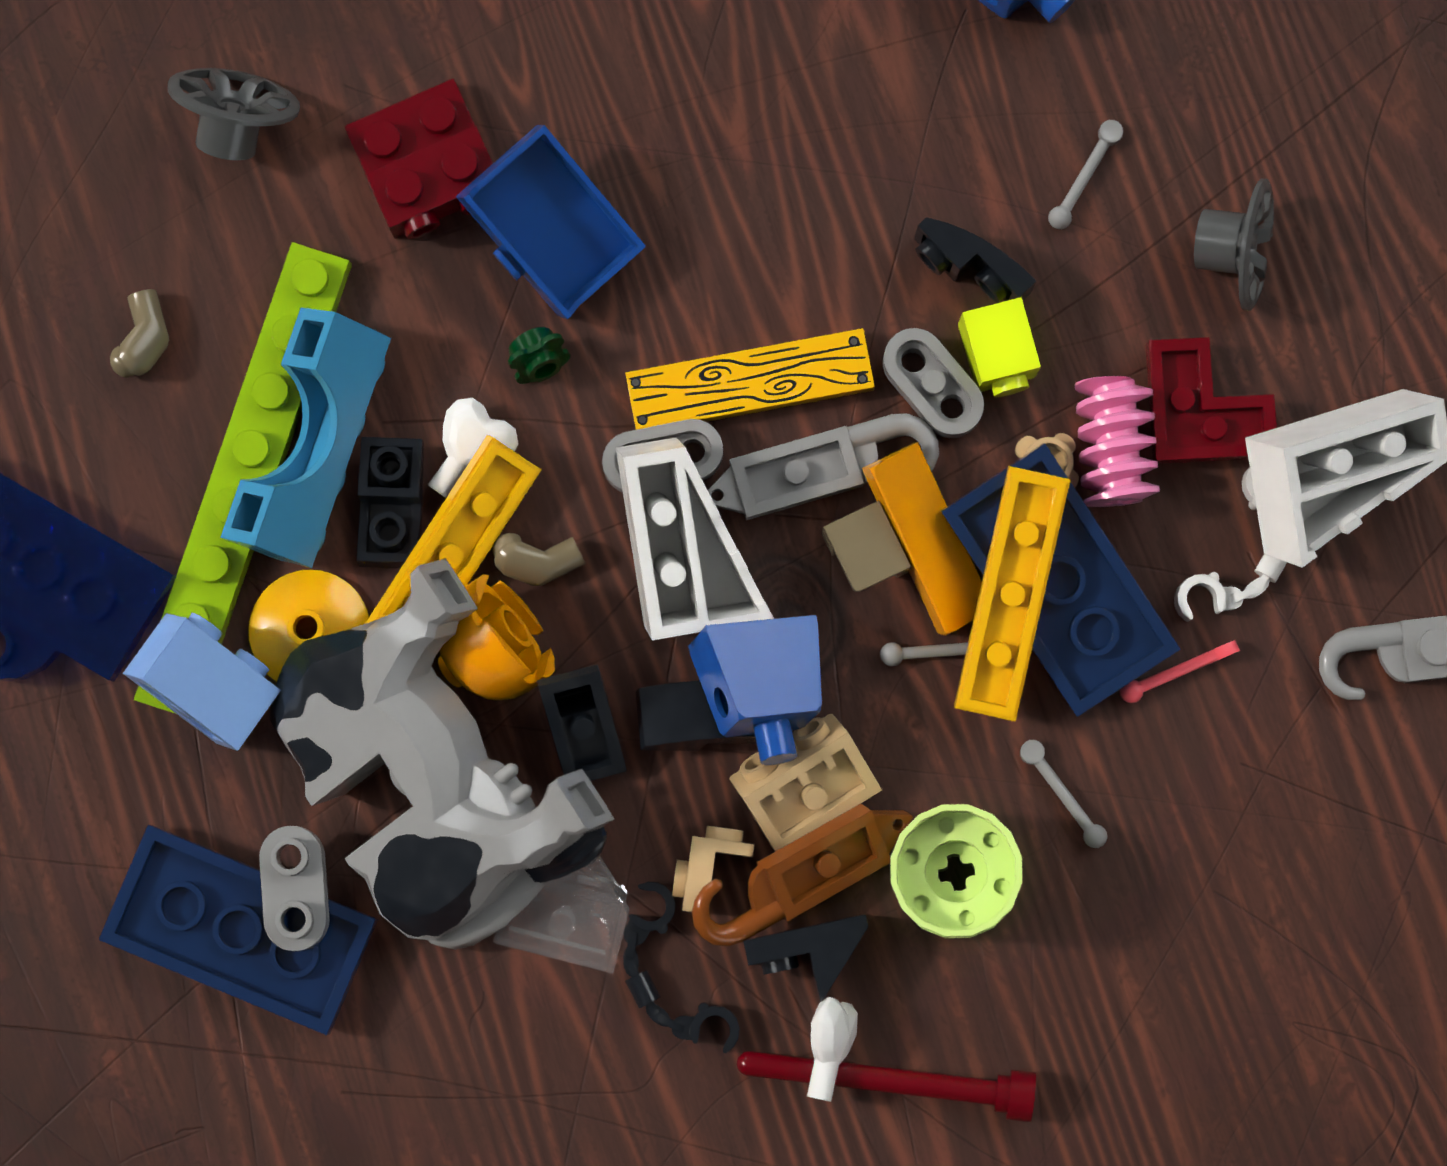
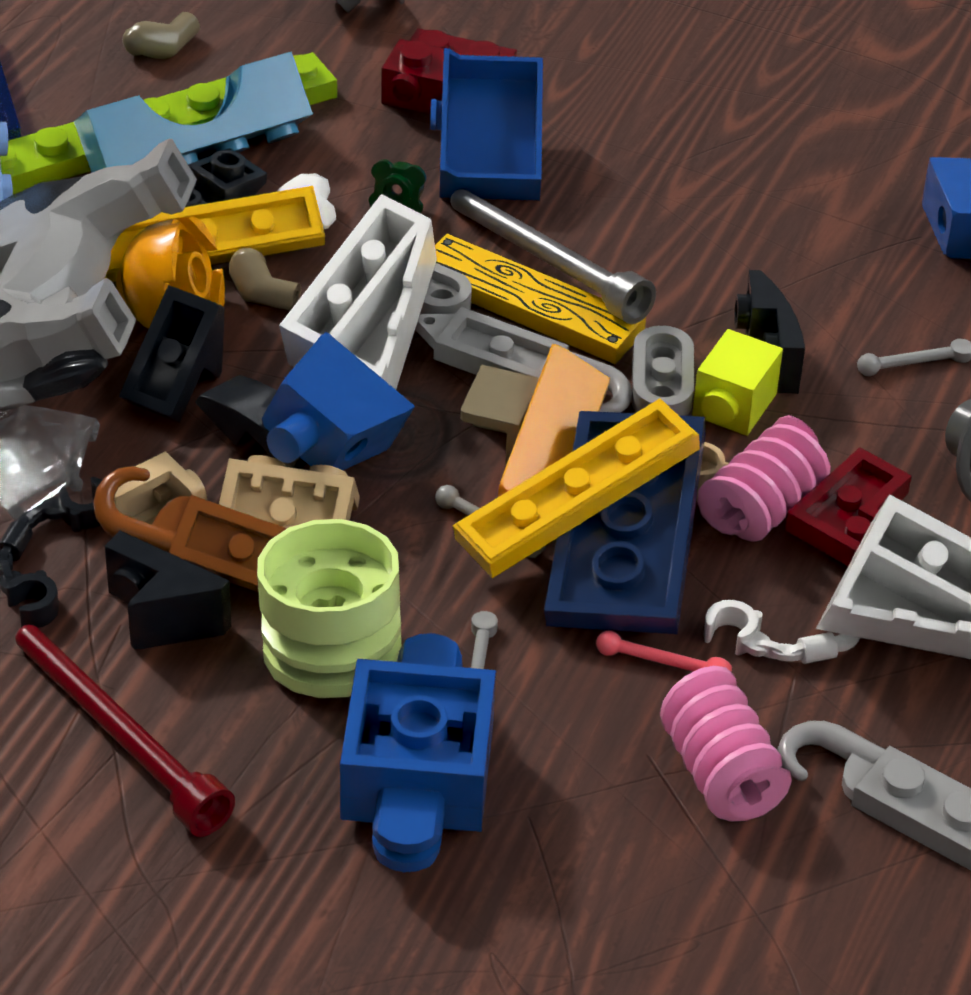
camera: 40 degrees right, 40 degrees down
white rock [807,997,858,1102] -> none
none -> blue brick [340,633,496,872]
none -> flat silver piece [451,189,656,324]
none -> bright pink piece [660,666,792,822]

